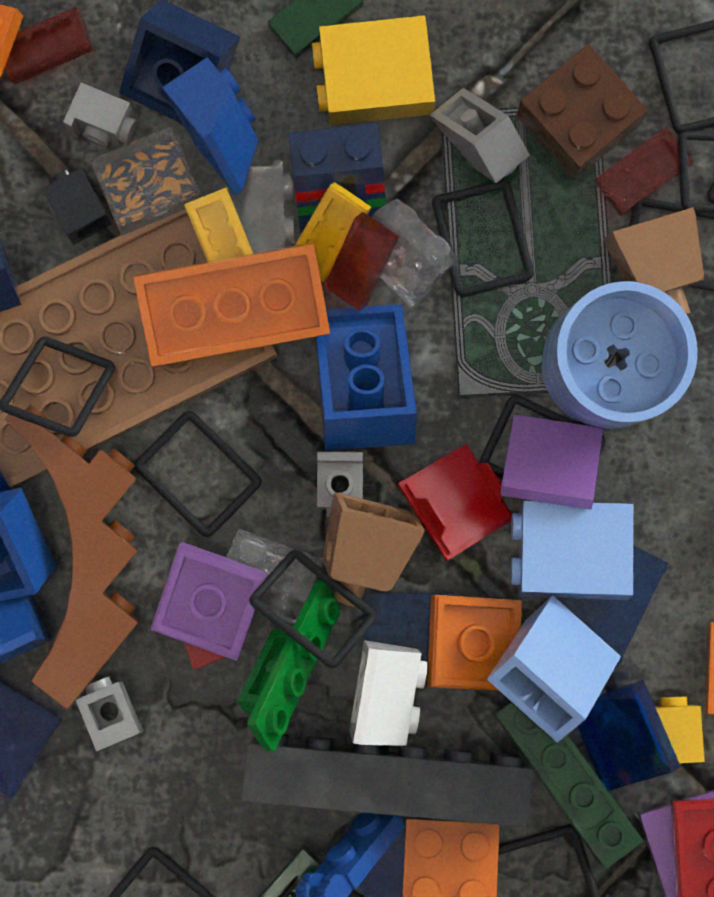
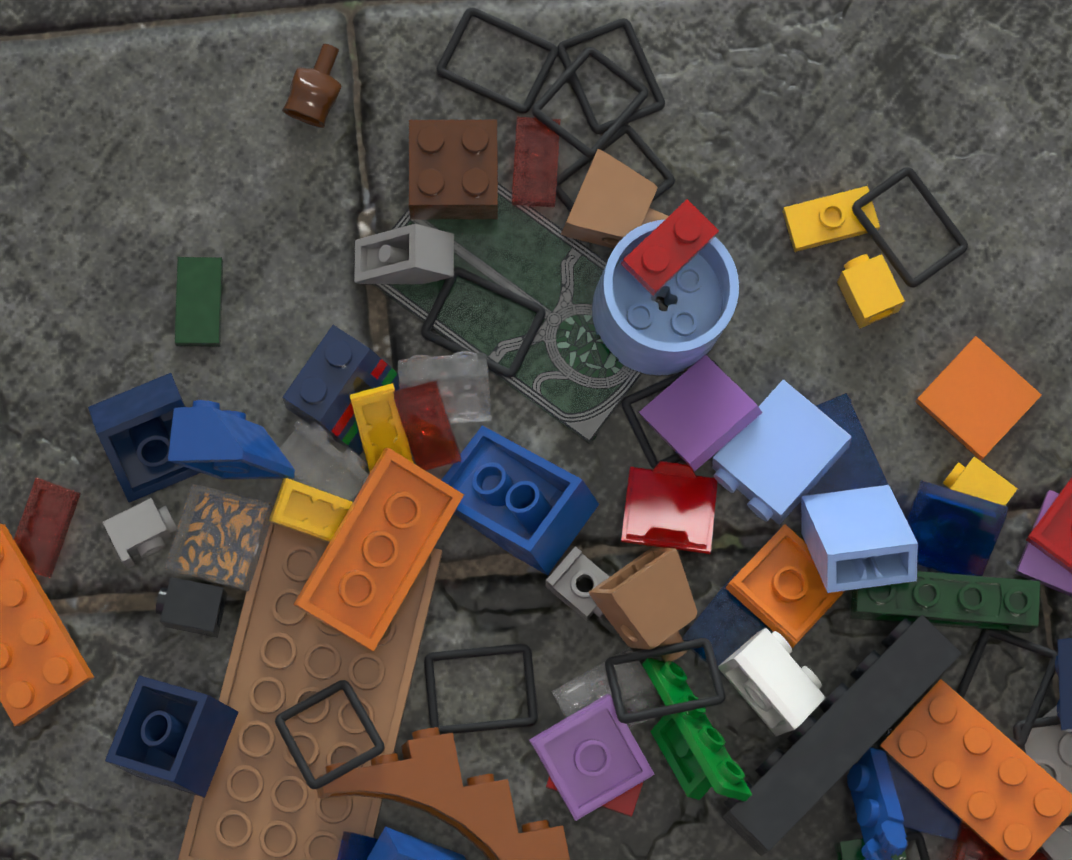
camera: 55 degrees left, 5 degrees down
yellow brick [312,15,435,125] -> none
none -> red plate [621,199,719,296]

